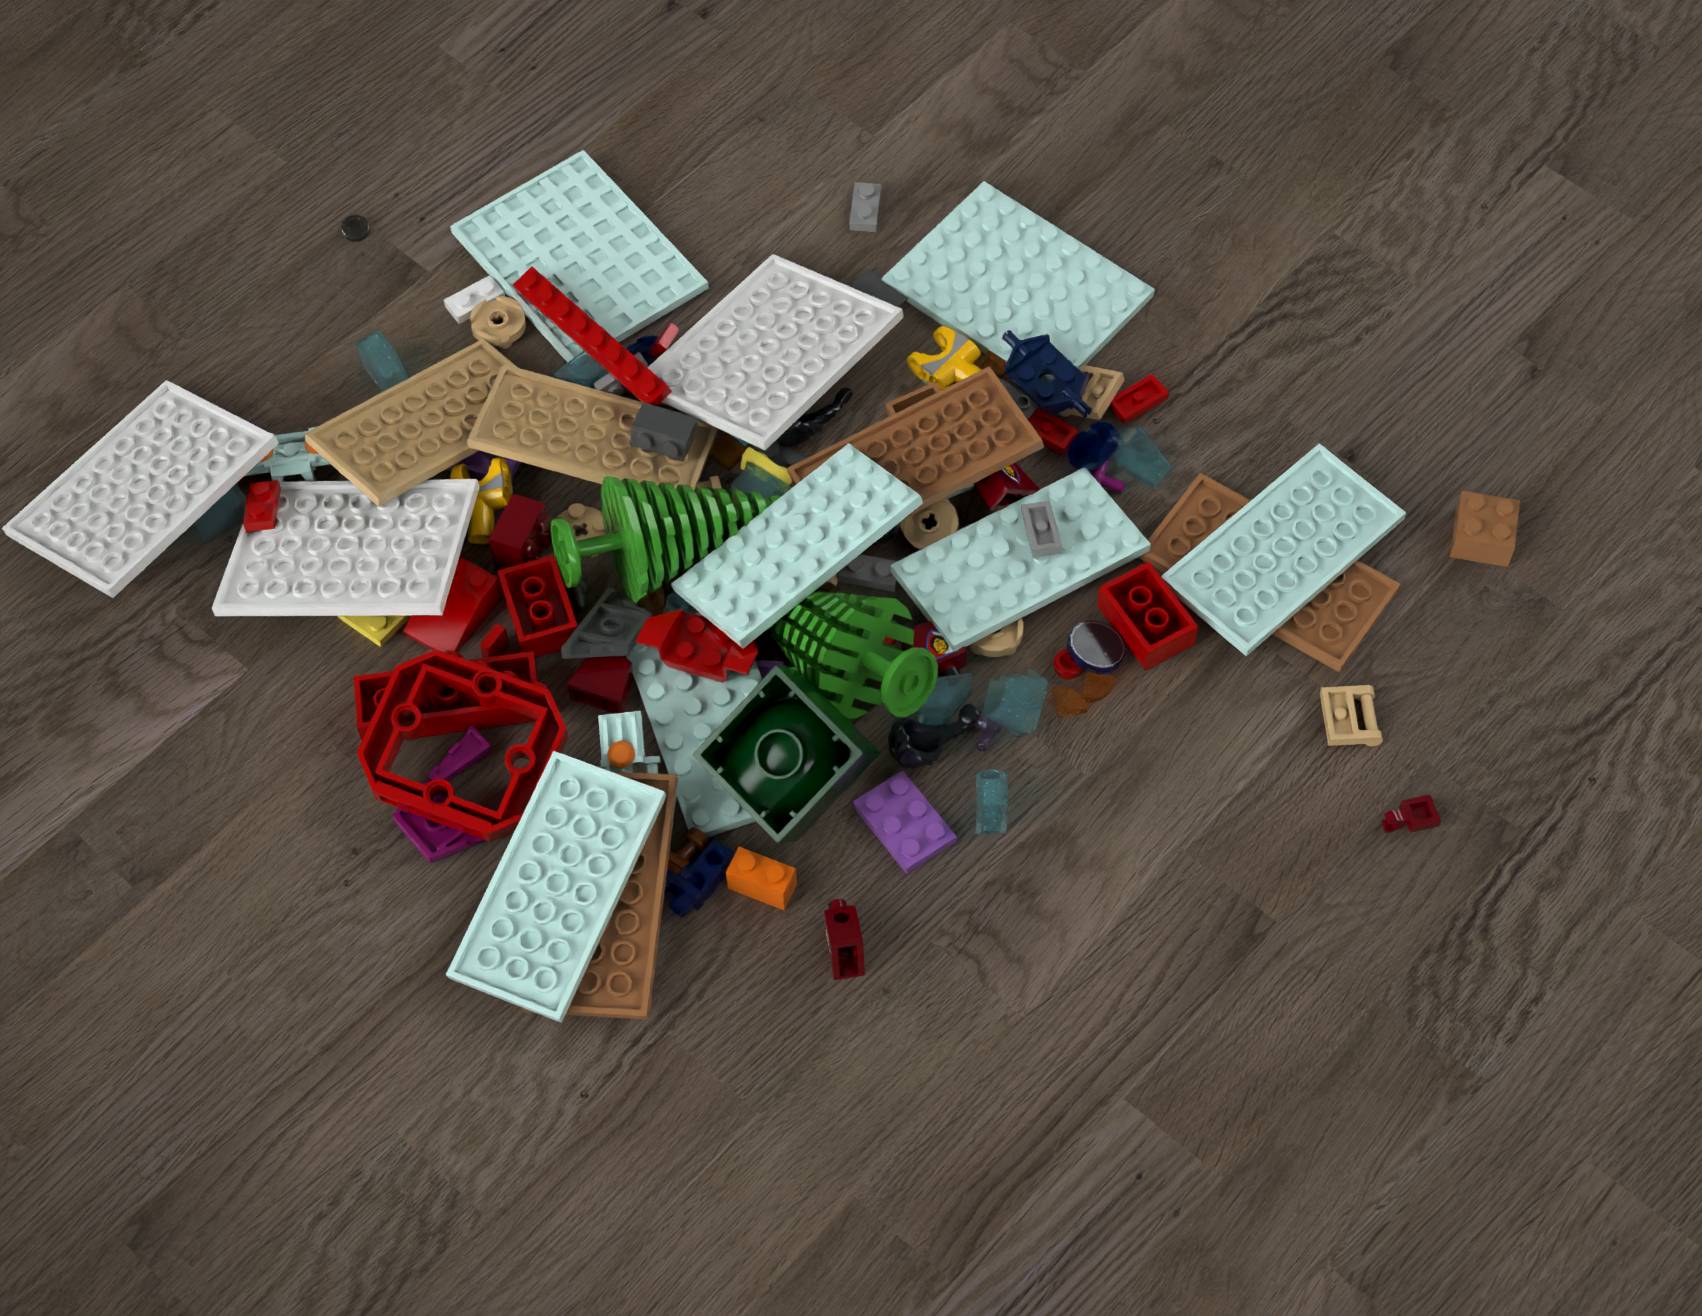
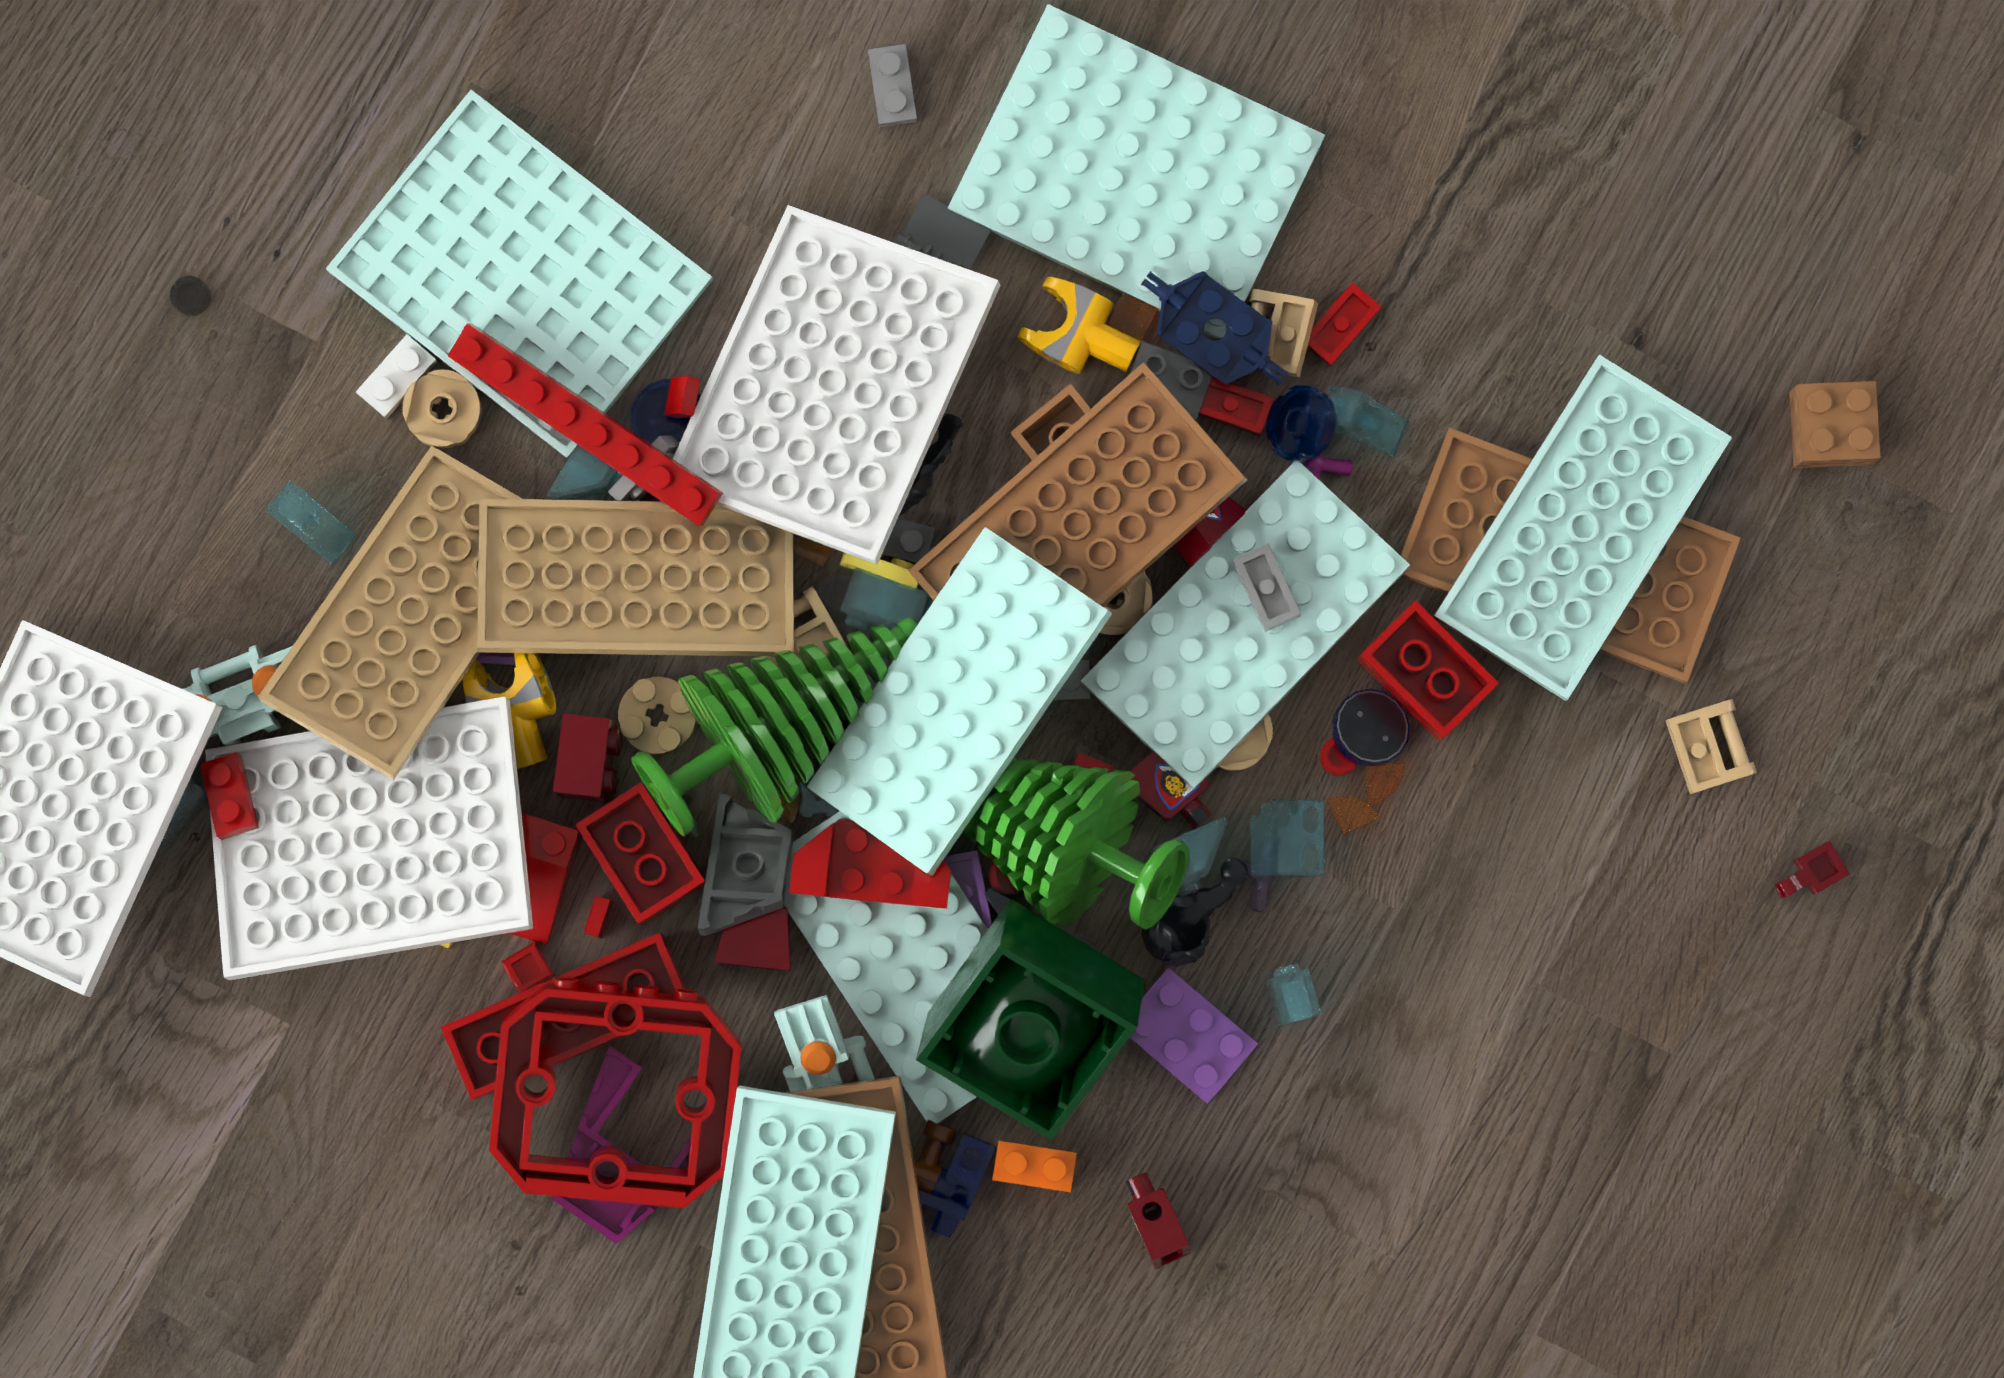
camera: 15 degrees left, 25 degrees up
dark grey brick [630,402,697,461] -> none

